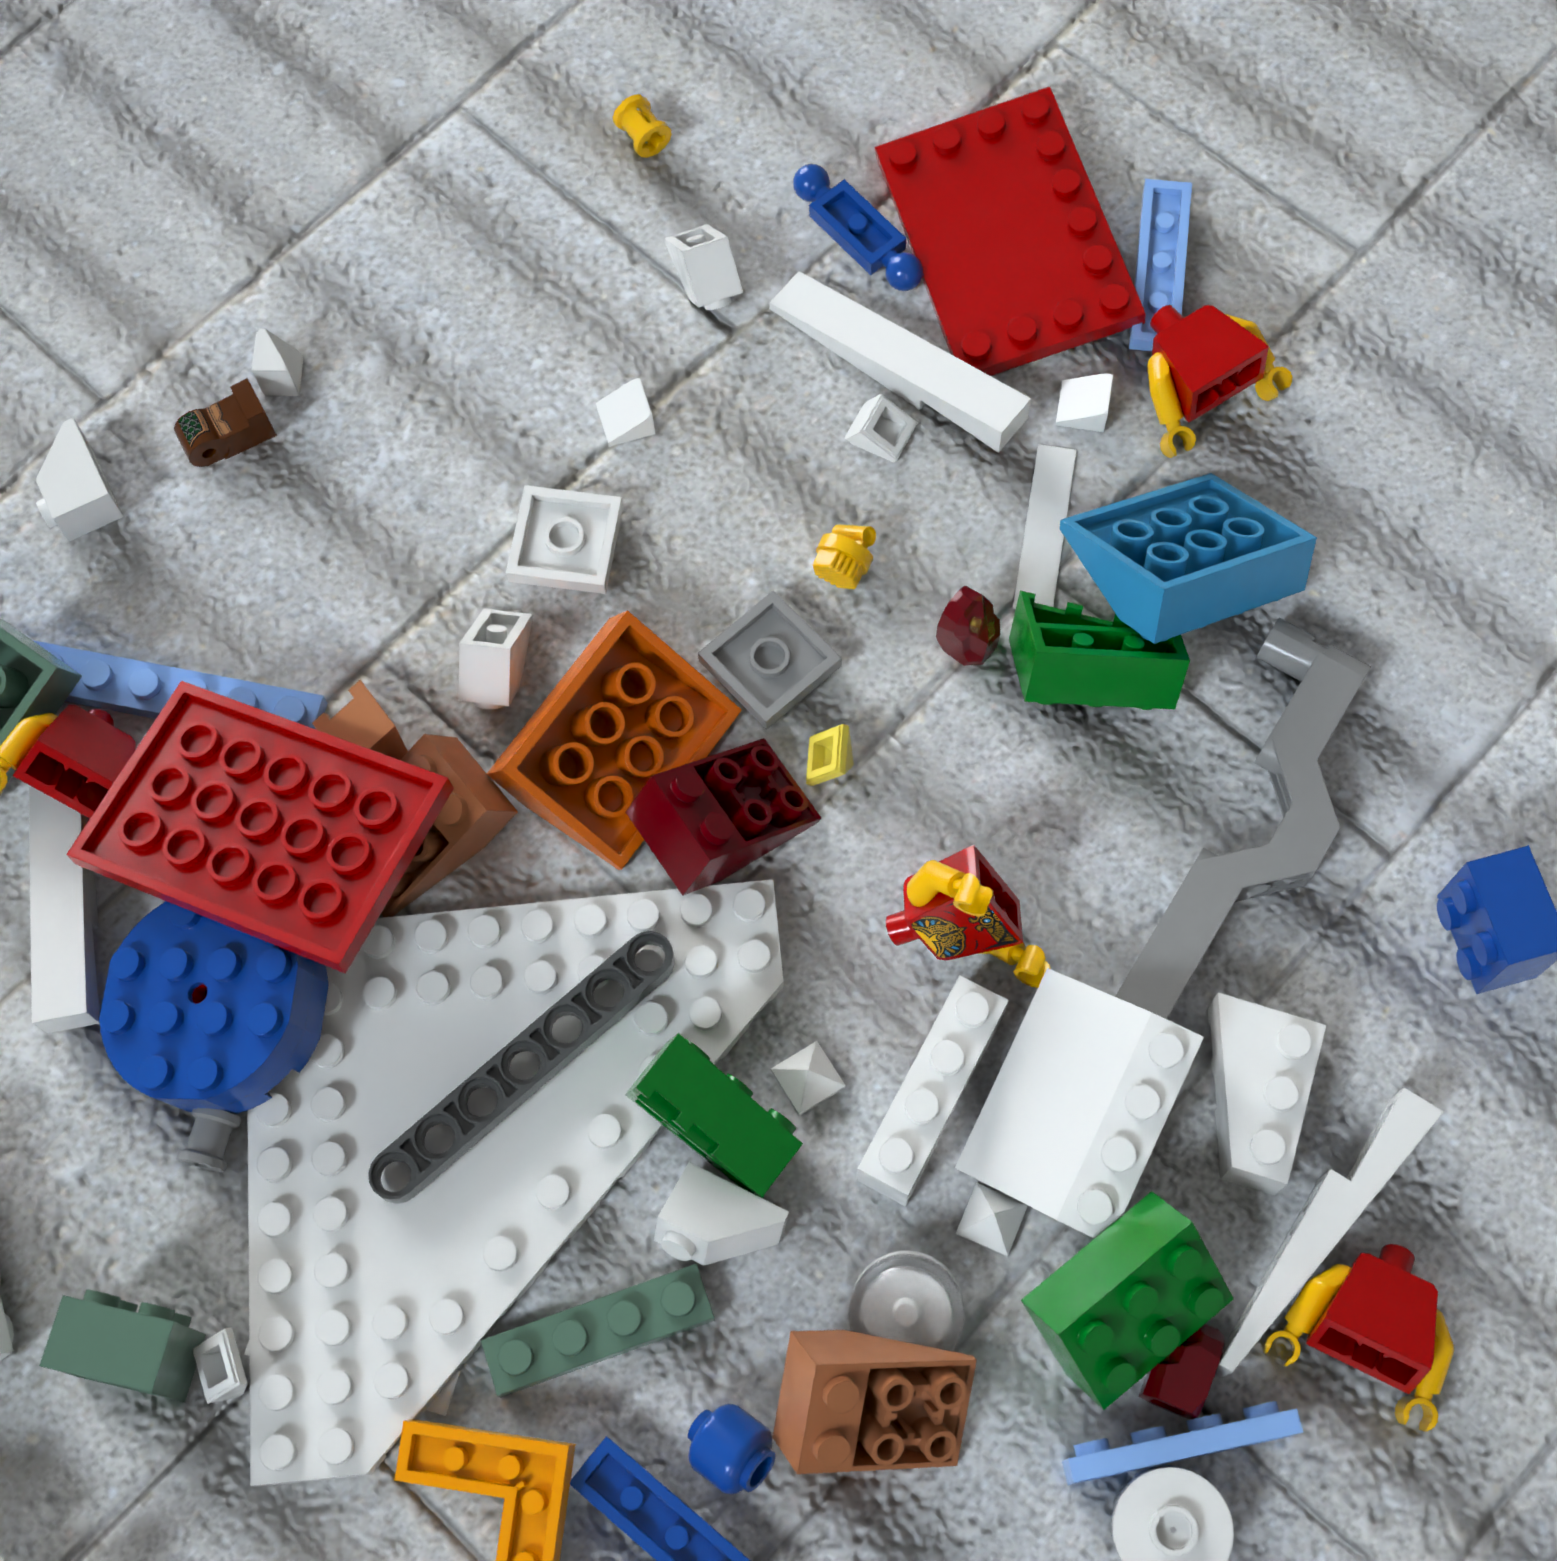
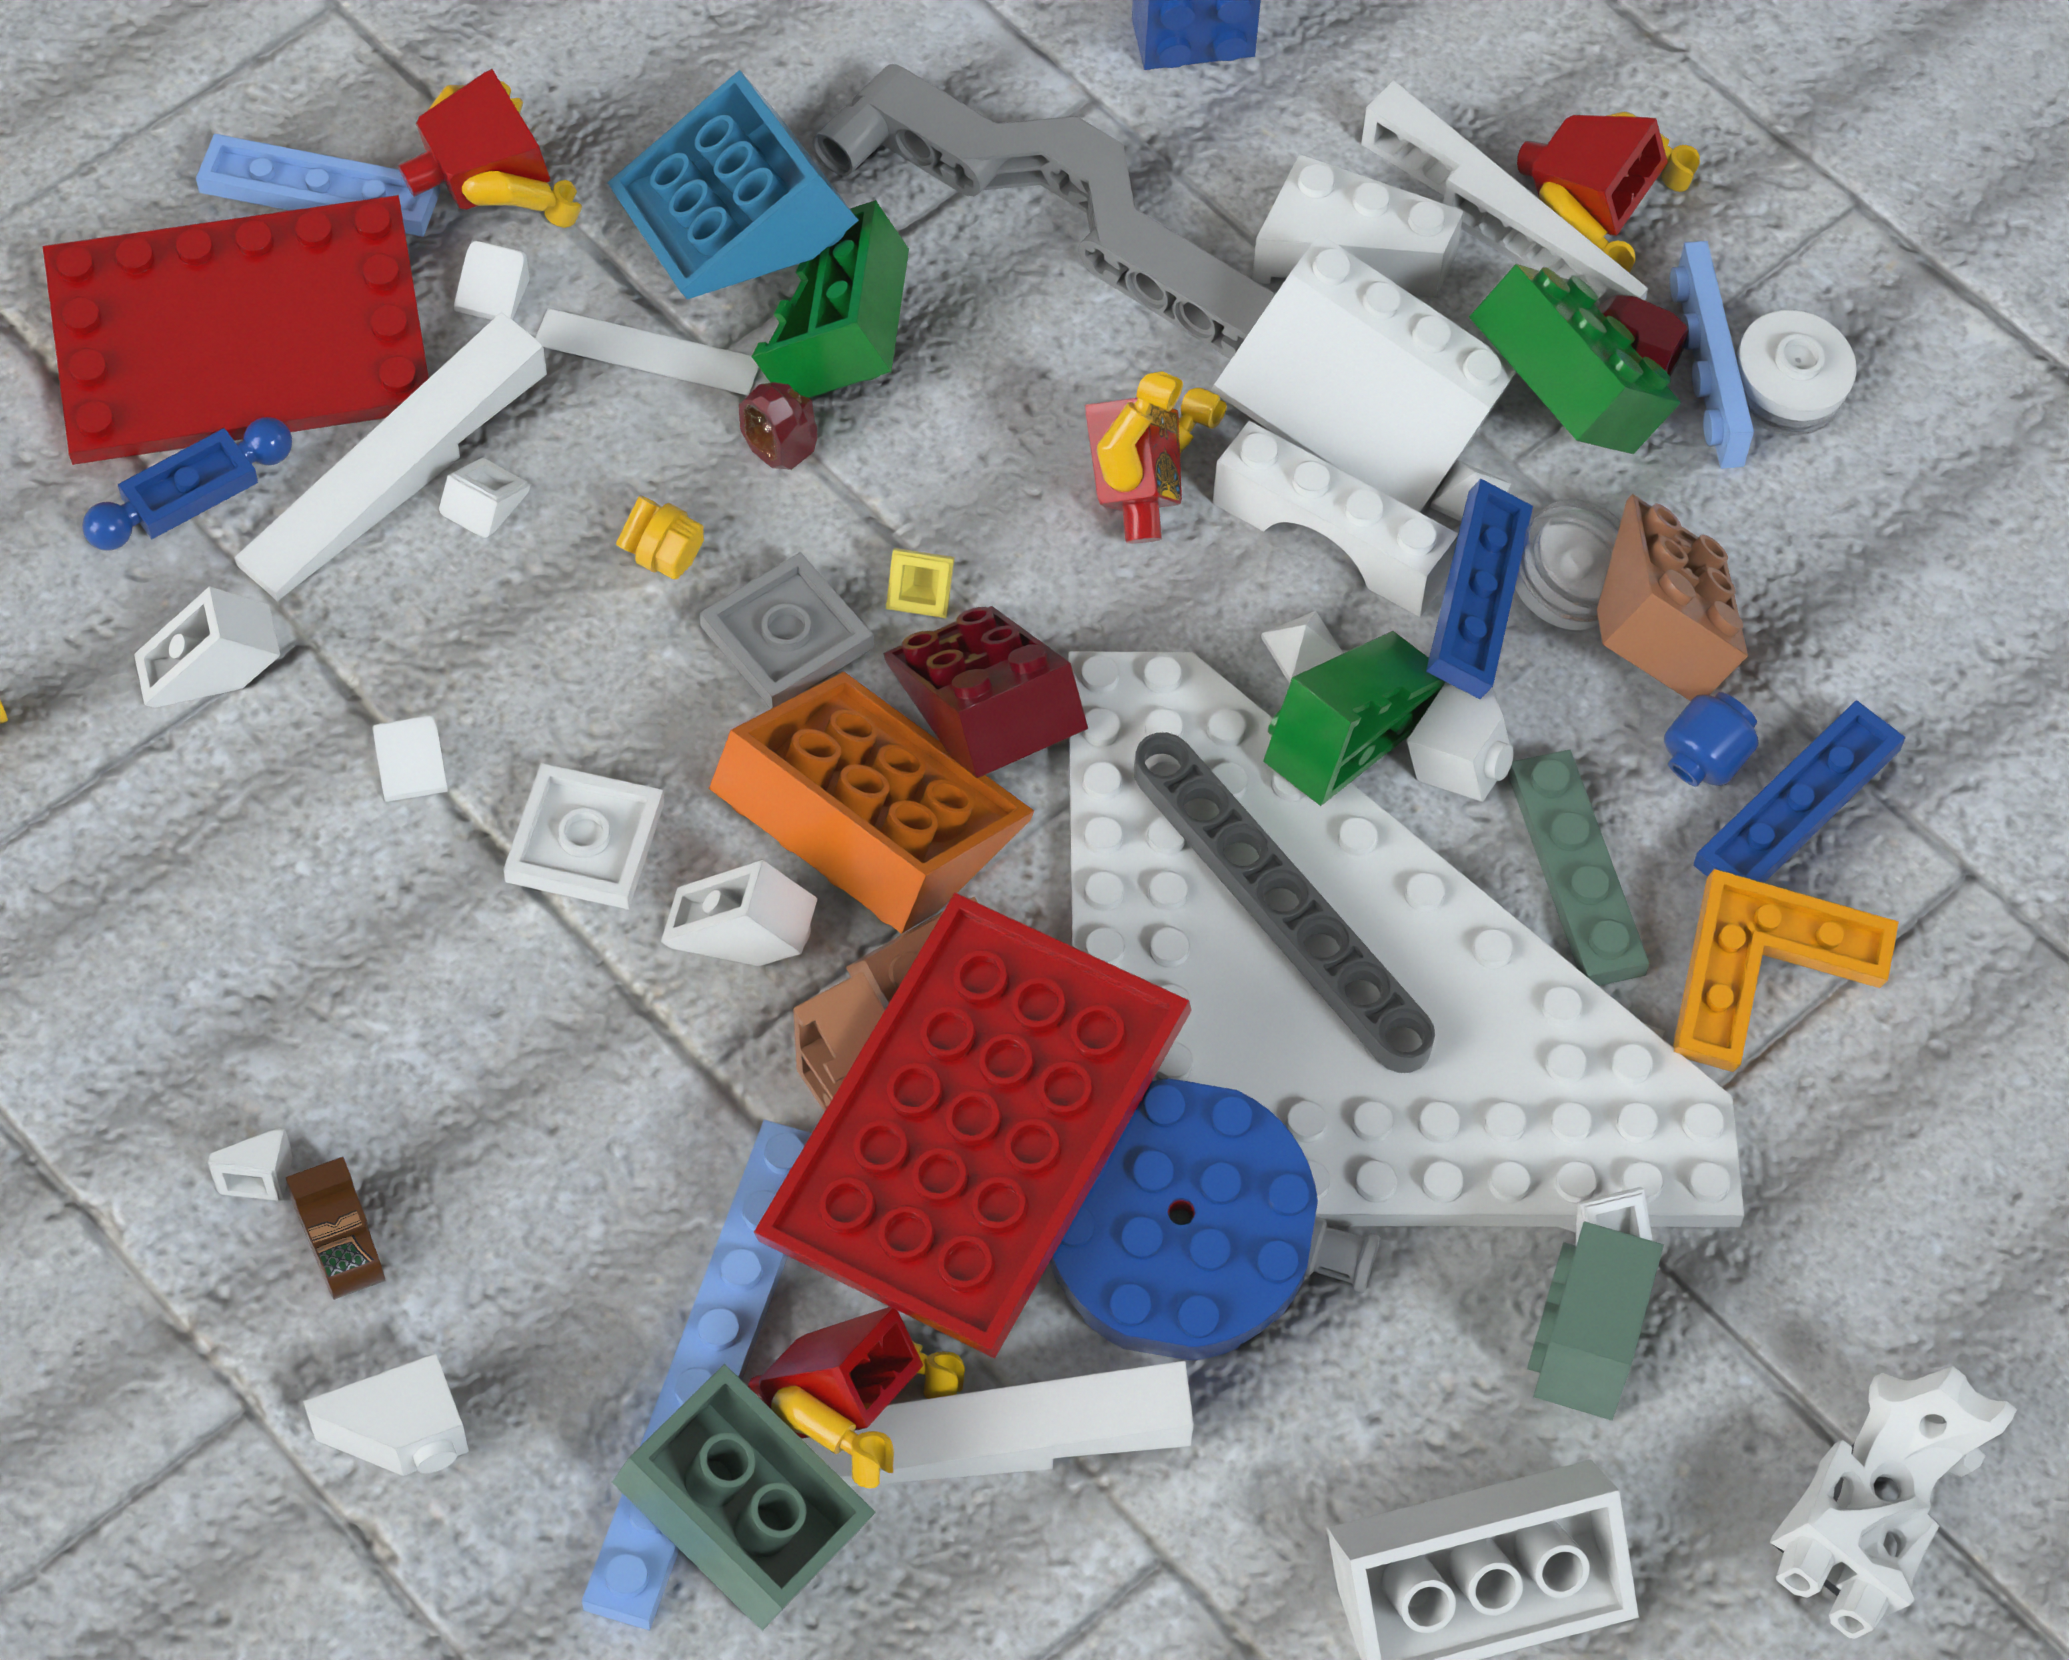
camera: 90 degrees left, 10 degrees down
none -> blue plate [1426,478,1533,699]

